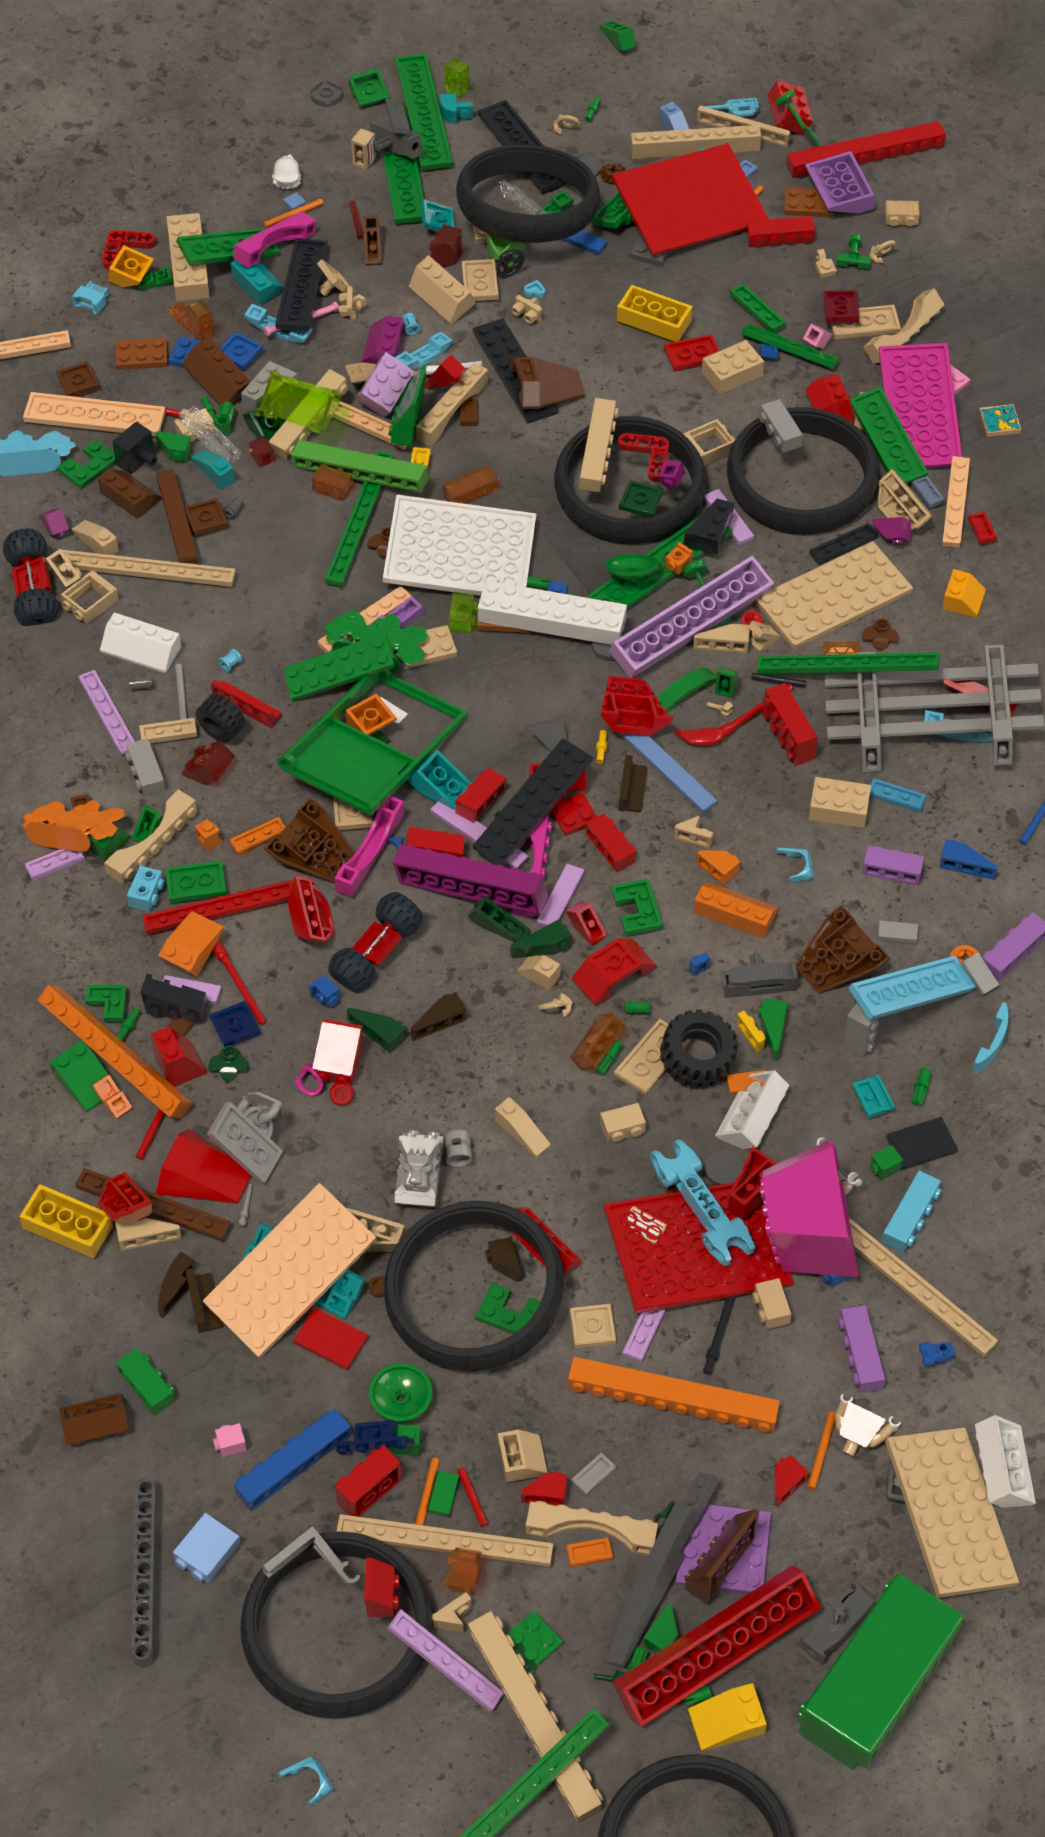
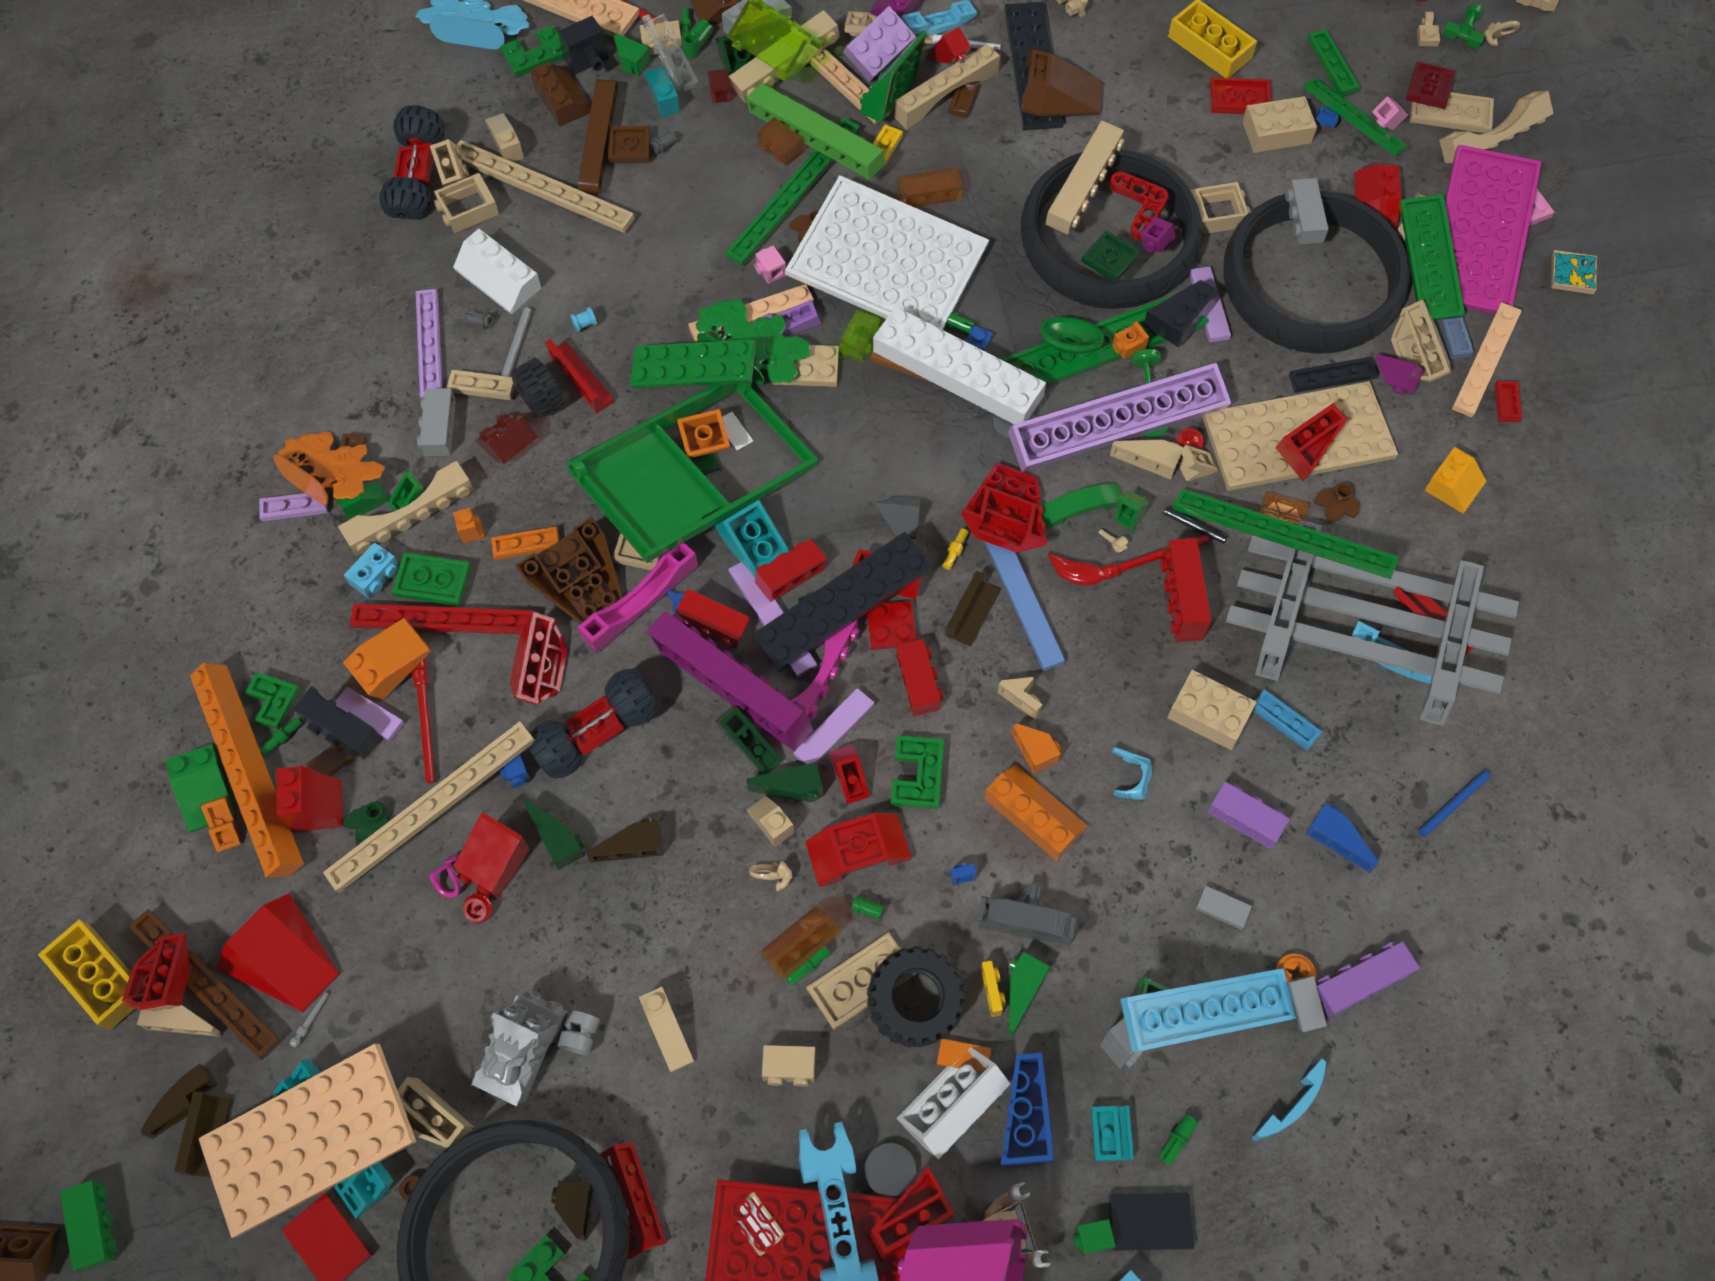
camera: 20 degrees right, 10 degrees up
magenta slope [38,509,69,537] -> none
red bar [135,1108,165,1160] -> none
light grey plate [207,1092,283,1184] -> none
clear blue plate [209,1001,261,1047] -> none
reddish brown wedge [795,905,891,994] -> none
none -> tan plate [323,721,535,893]
none -> bright pink brick [754,245,787,284]
none -> blue wedge [1001,1053,1055,1168]
none -> red wedge [1275,403,1347,481]

